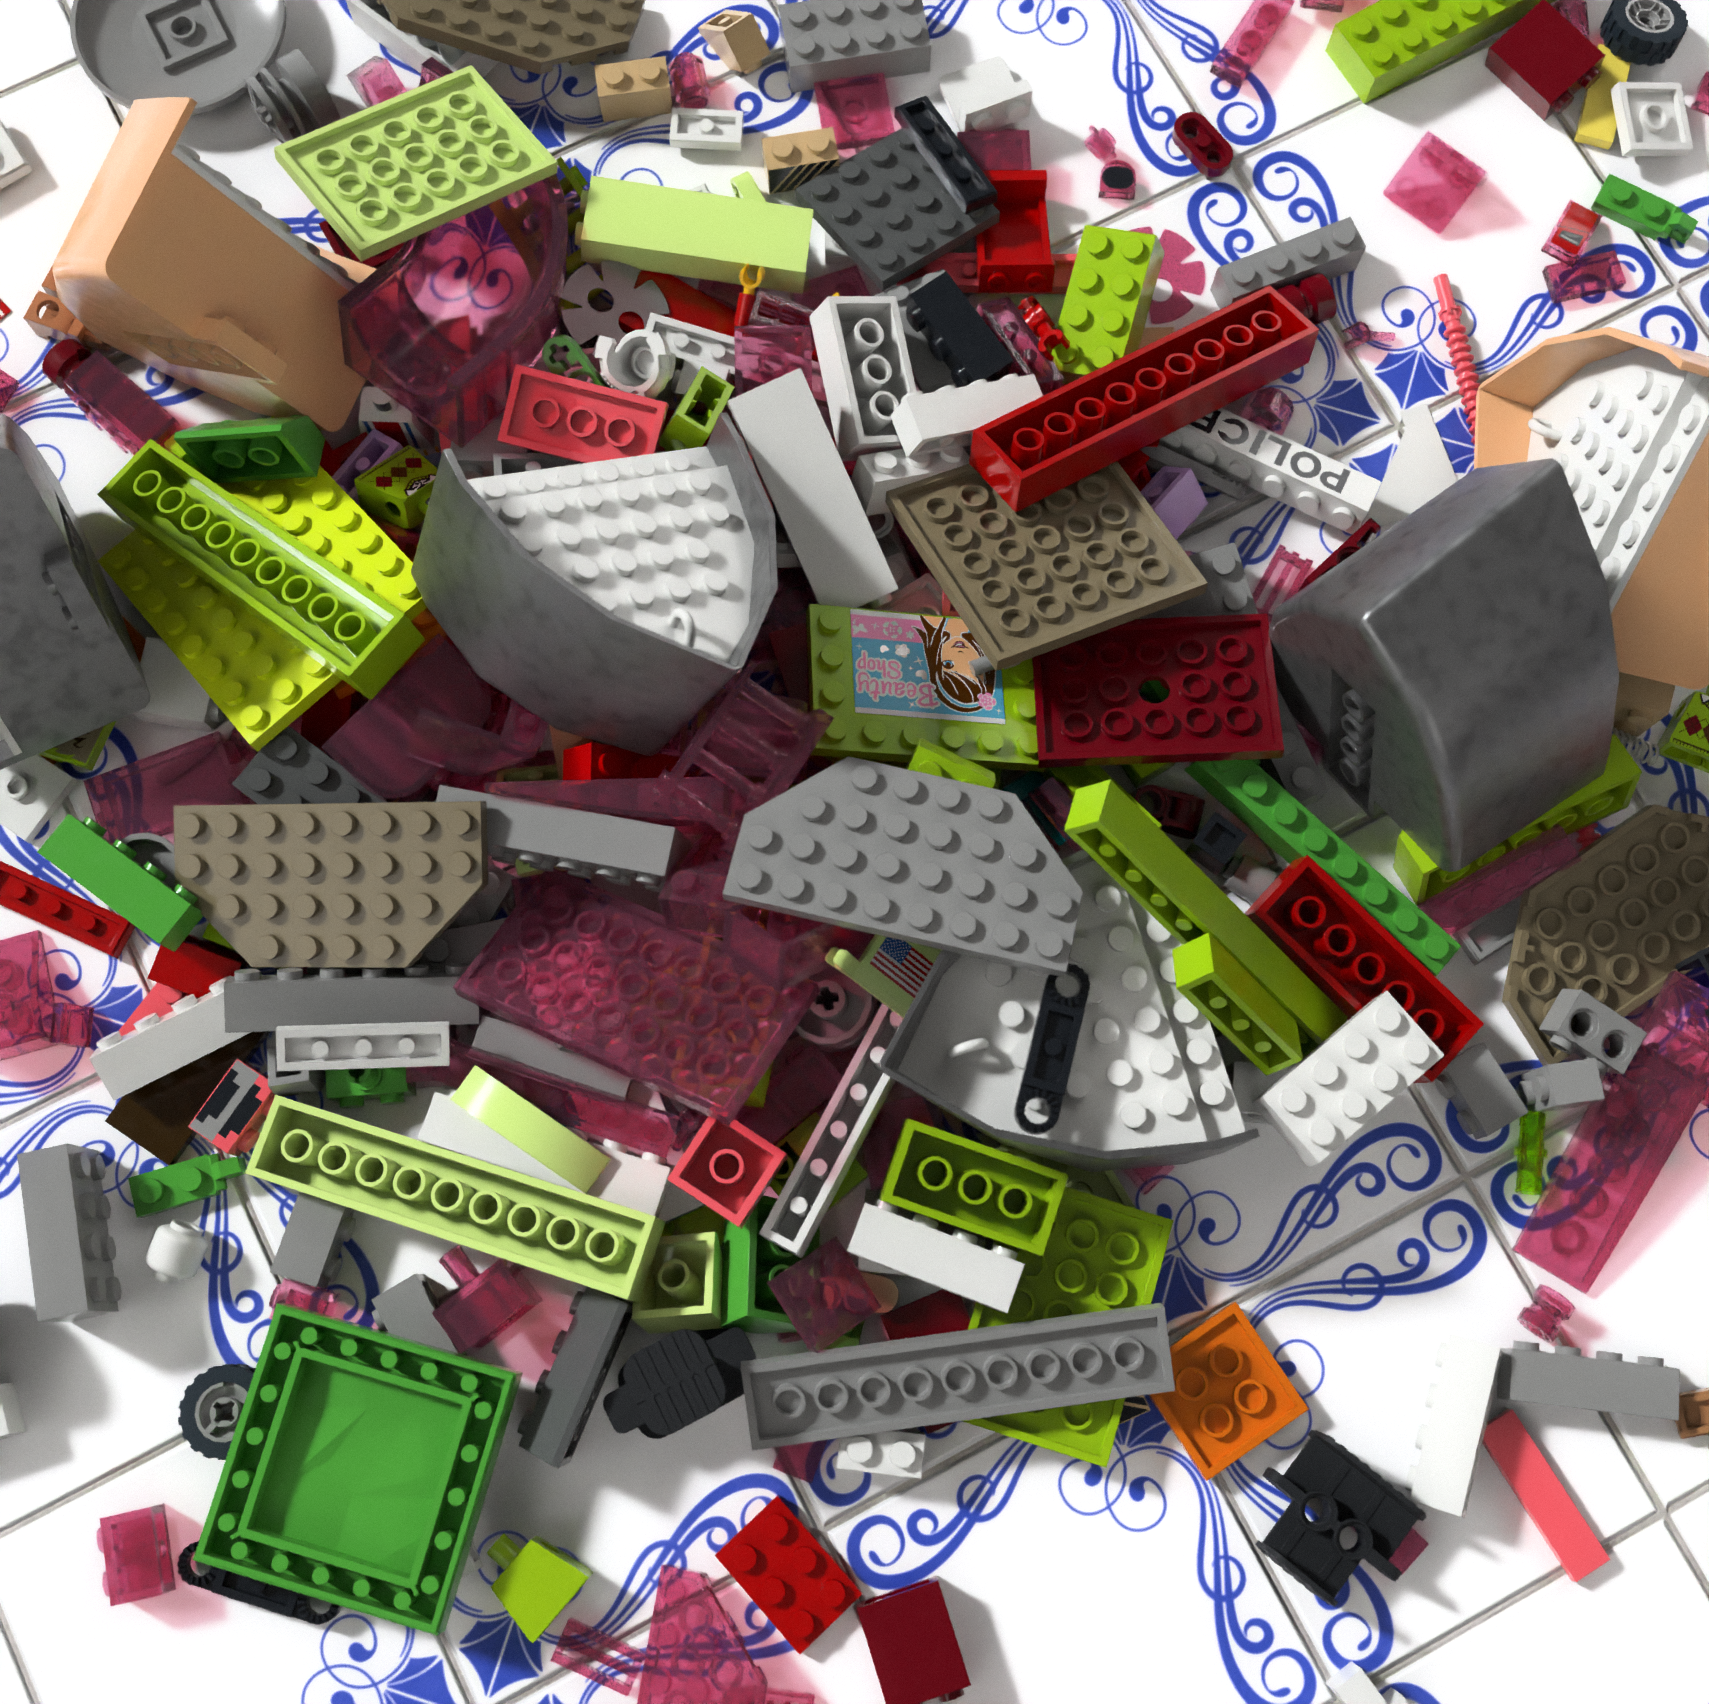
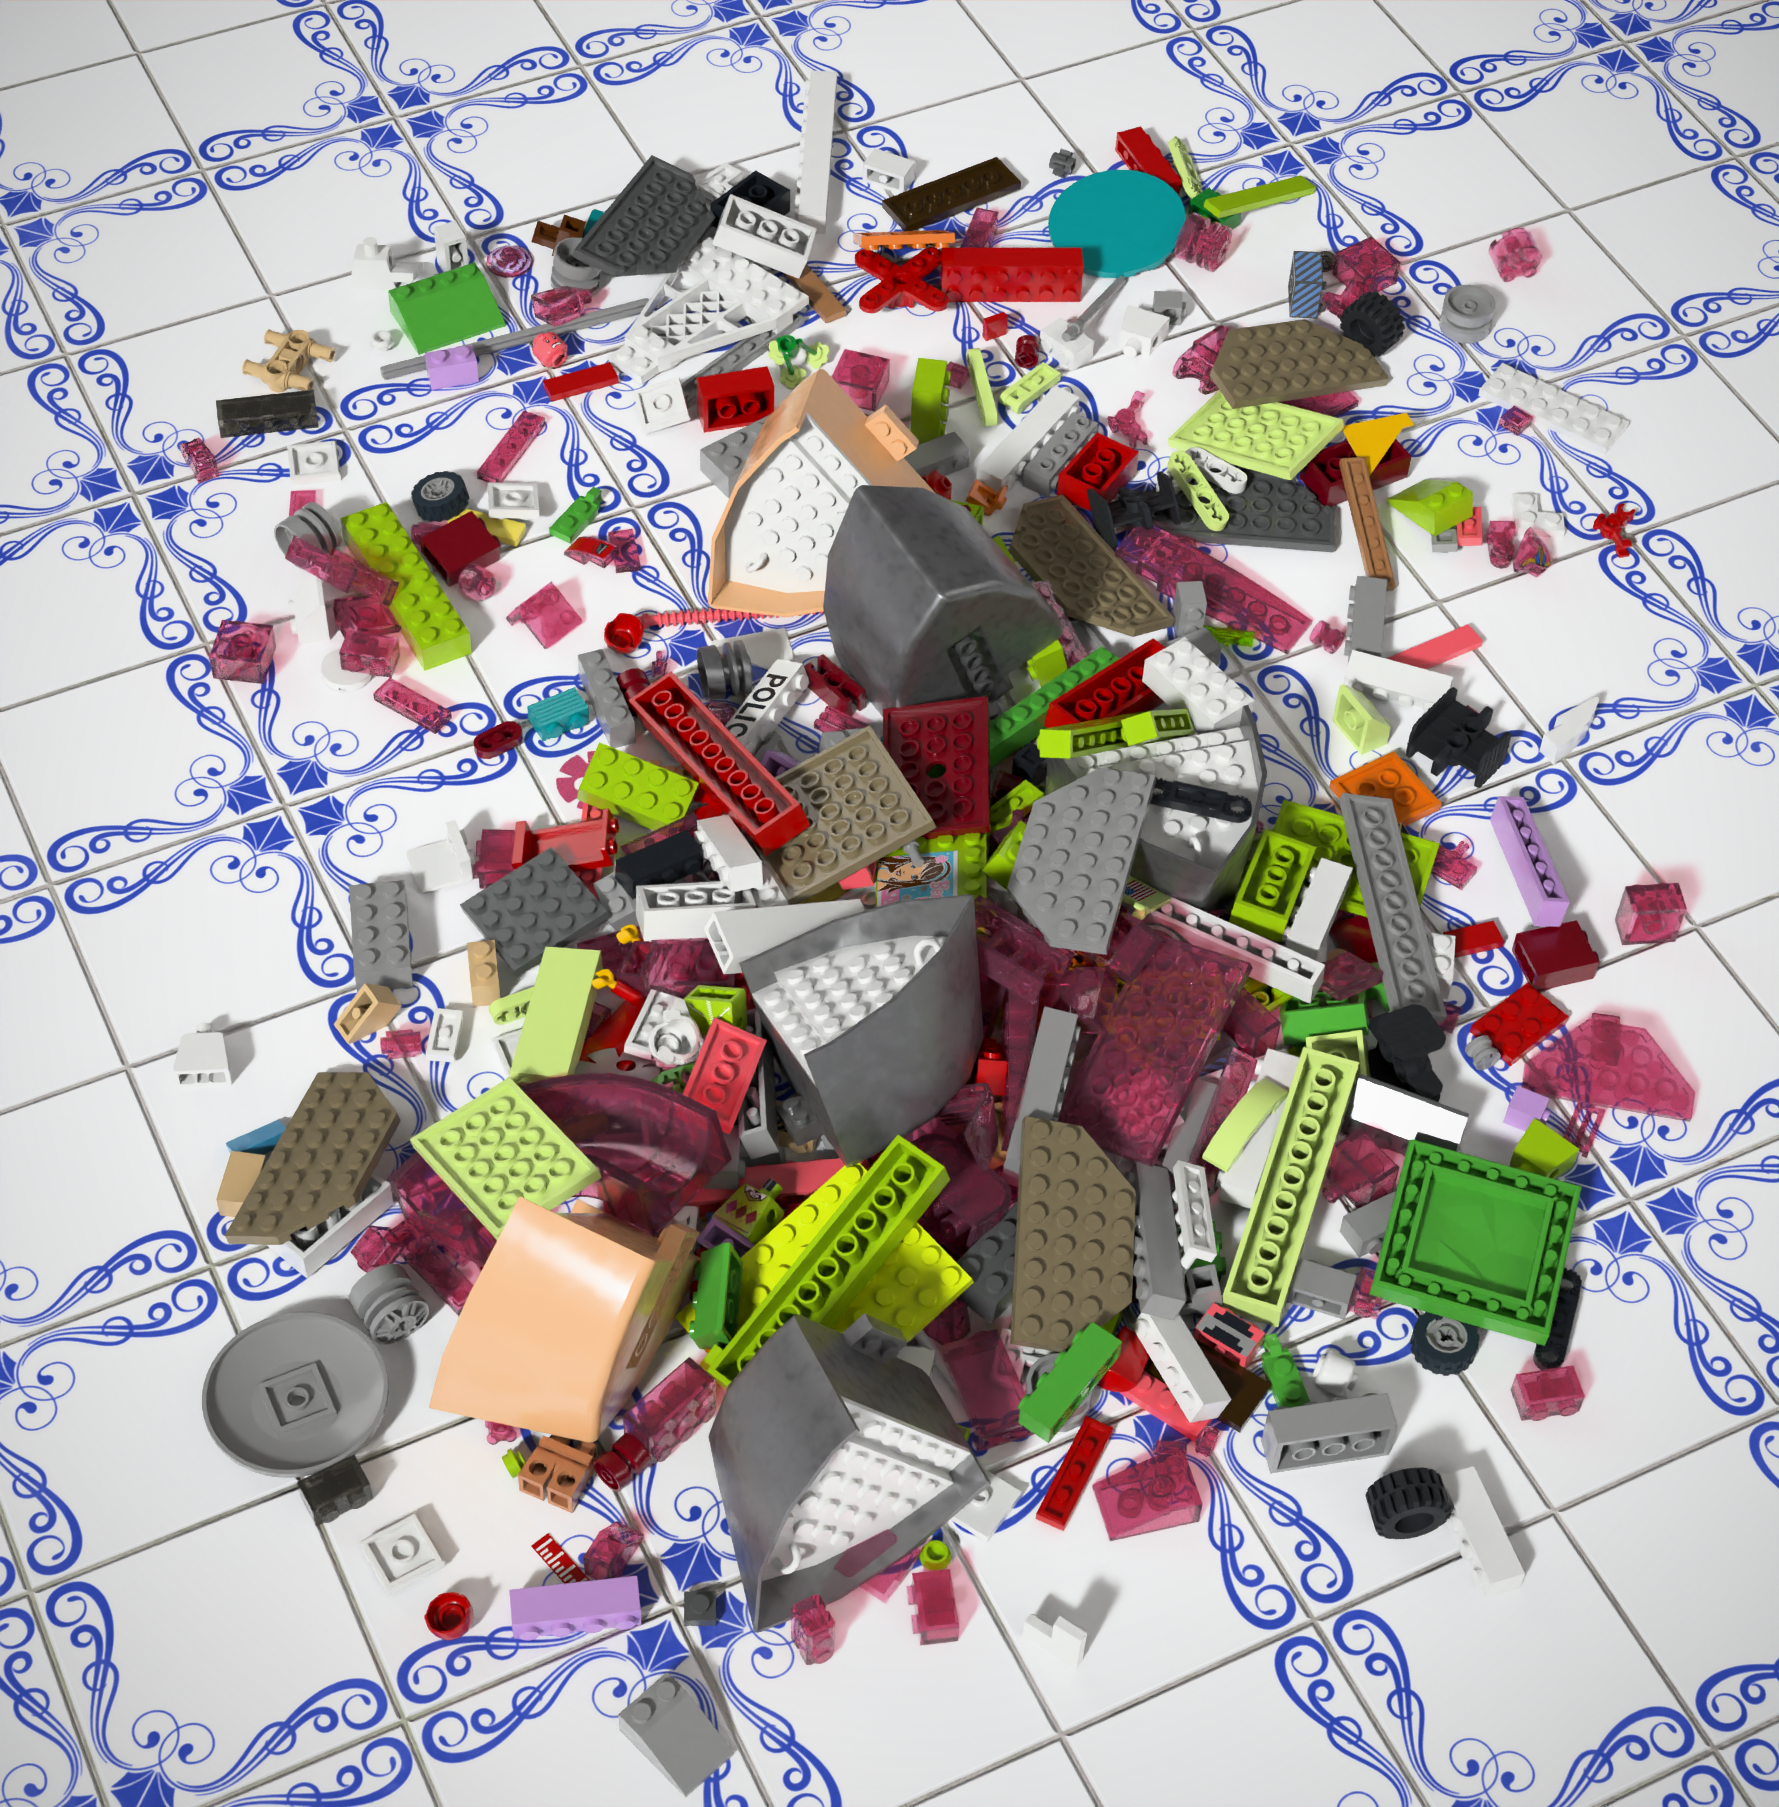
camera: 90 degrees left, 25 degrees down
tan brick [594,56,673,122] -> none
coral brick [667,1107,788,1229] -> none
clear pink hand [671,1100,711,1151] -> none
clear pink tile [814,73,895,150] -> none
black tile [894,95,998,215] -> none
red piece [1017,295,1070,362] -> none
clear pink plate [1084,125,1117,162] -> none
tile [1098,160,1136,200] -> none
light grey brick [1539,988,1647,1076] -> none
none -> clear smoke brick [297,1455,373,1526]
none -> clear pink head [458,565,496,601]
none -> teal brick [527,687,589,741]
none -> red hair [604,613,644,654]
none -> flat silver wheel [697,640,753,701]
none -> clear pink tile [1195,1425,1220,1457]
none -> yellowish green slope [1332,684,1391,755]
none -> clear pink plate [1431,840,1478,891]
none -> red tile [1443,921,1504,958]
none -> light grey wheel [1465,1035,1501,1071]
none -> lavender brick [1490,796,1569,927]
none -> lavender brick [1503,1086,1551,1132]

